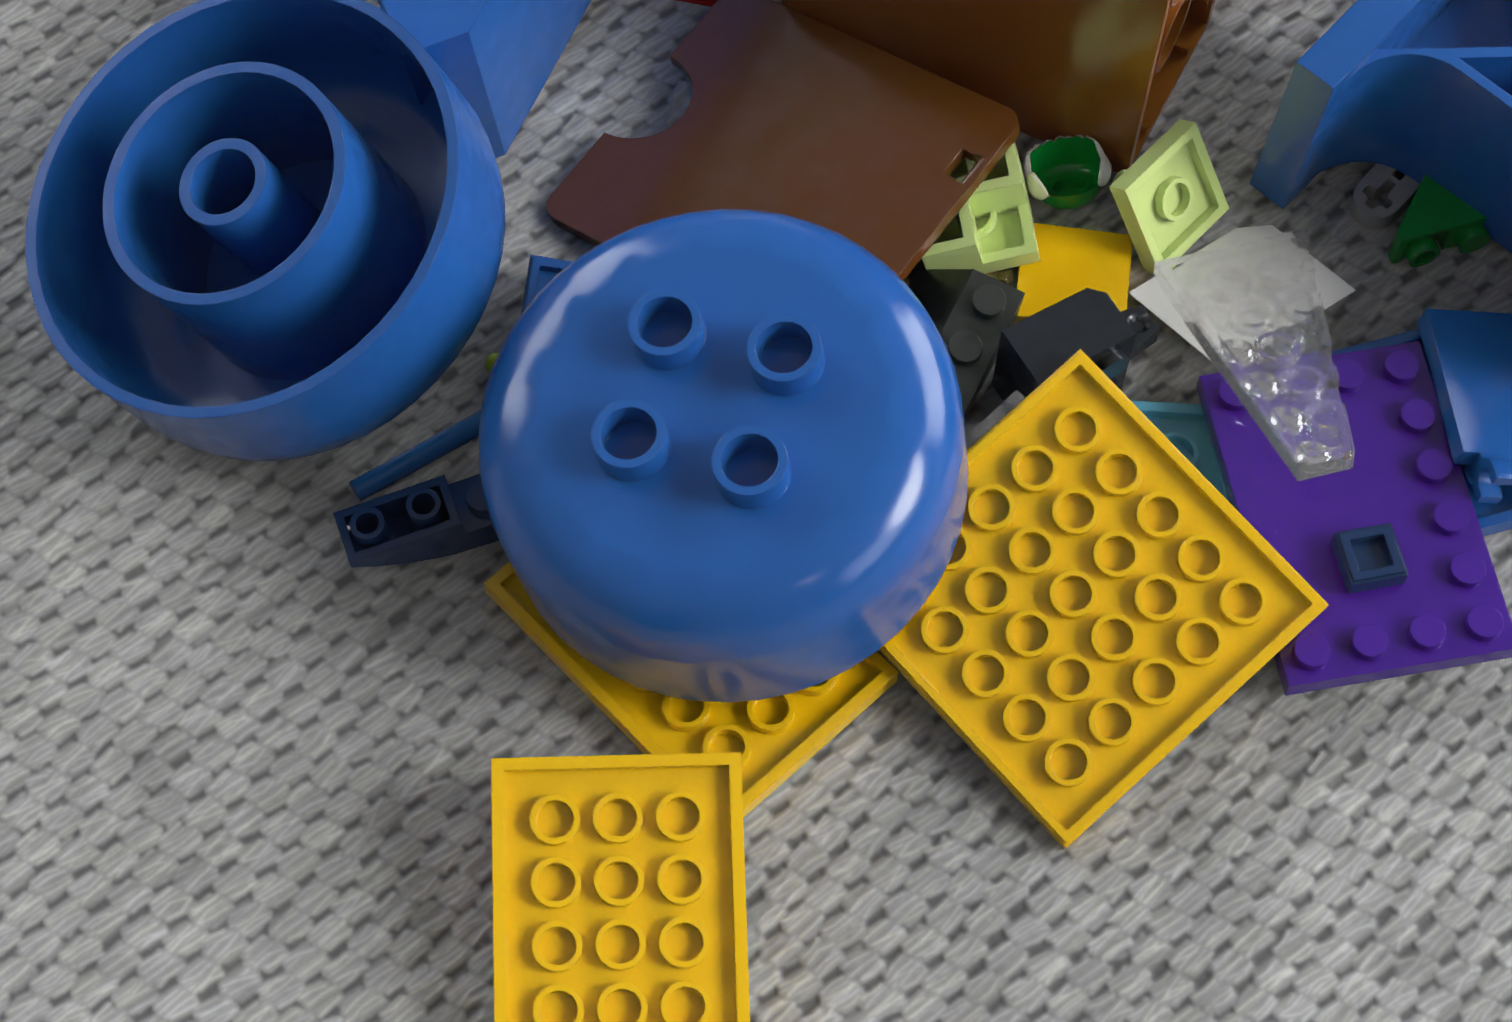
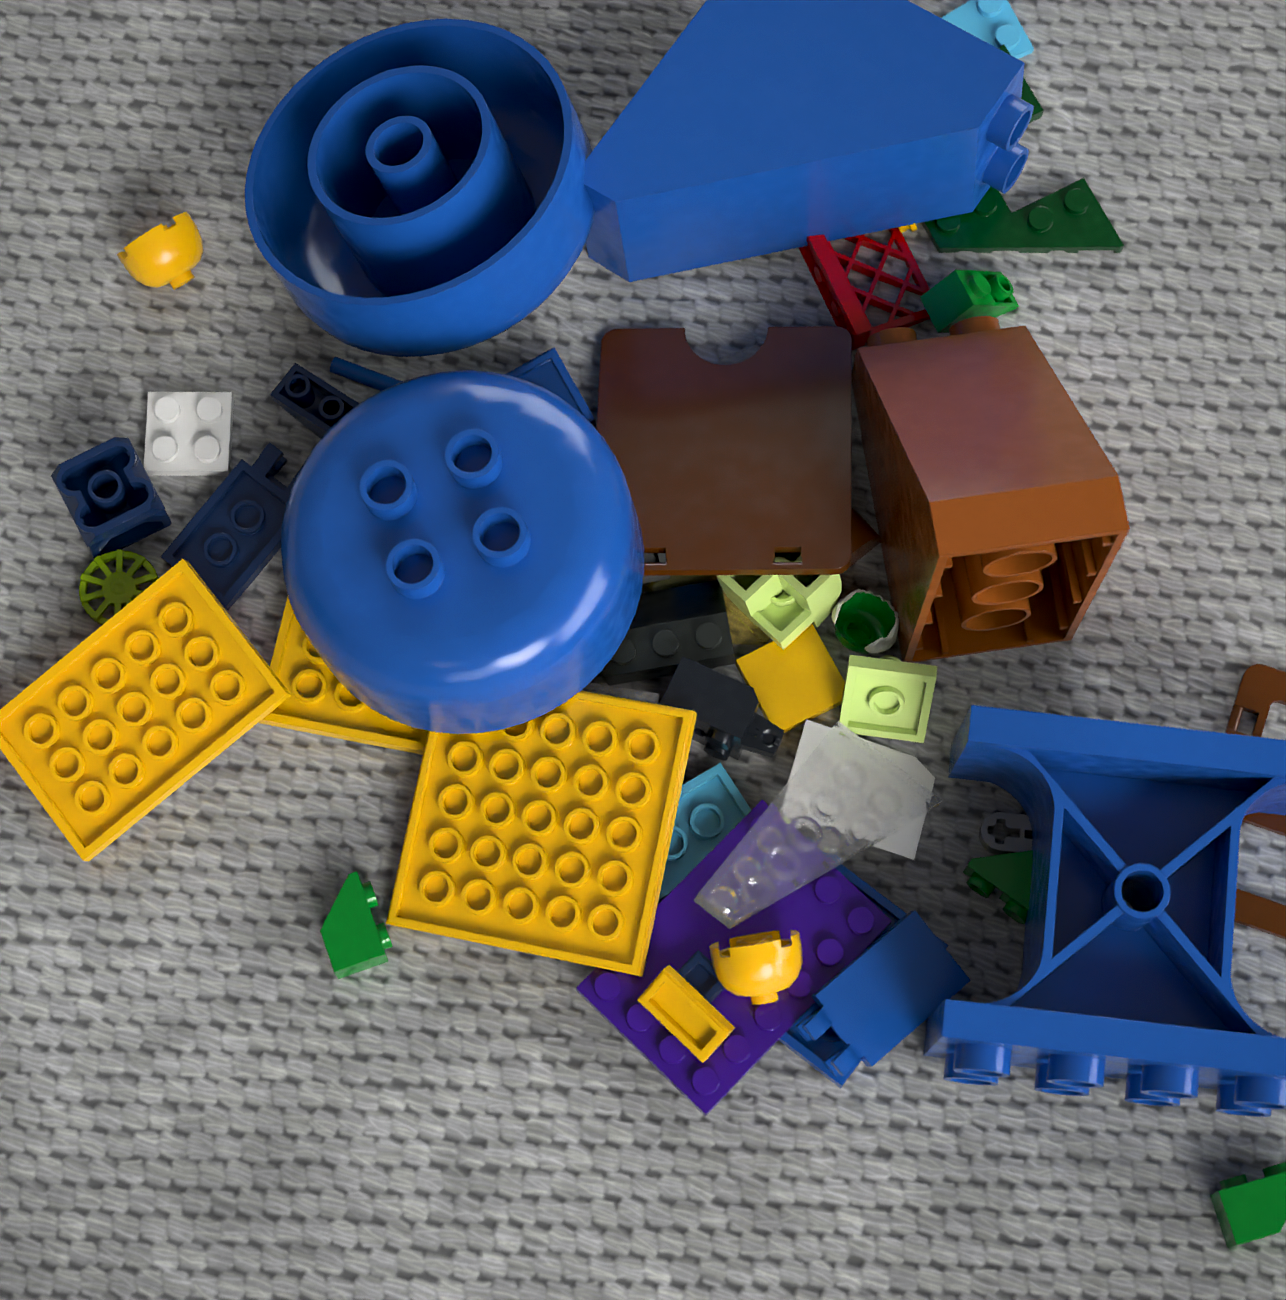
camera: 55 degrees right, 10 degrees up
none -> dark blue piece [51,437,172,558]
none -> lime wheel [79,549,159,625]
none -> yellow cylinder [117,212,204,290]
none -> white plate [144,392,234,476]
none -> dark blue tile [160,442,300,610]
none -> green slope [320,871,393,979]
none -> yellow tile [637,965,735,1063]
none -> yellow cylinder [709,930,803,1005]

